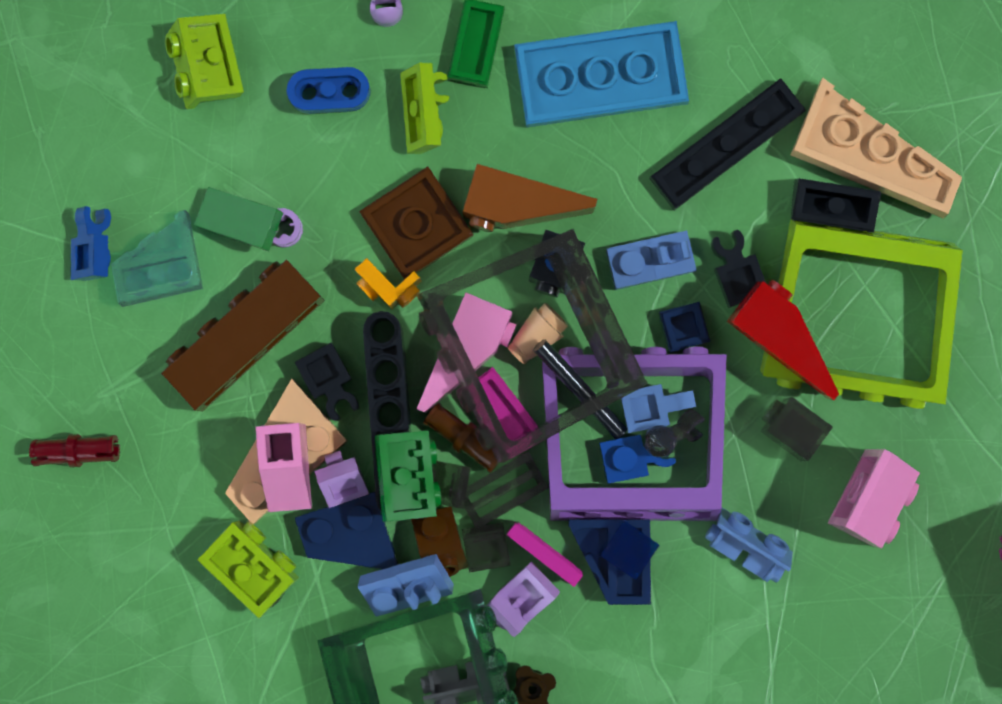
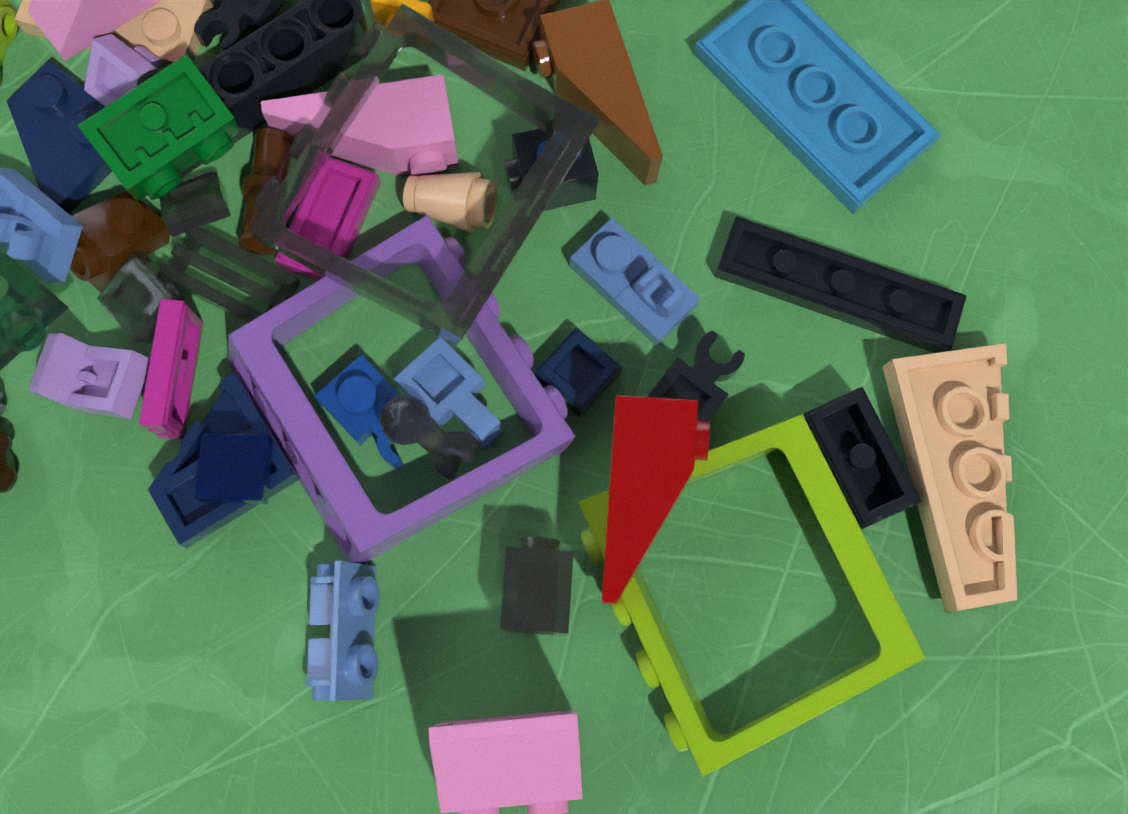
camera: 50 degrees right, 10 degrees down
black bar [533,339,627,439] -> none

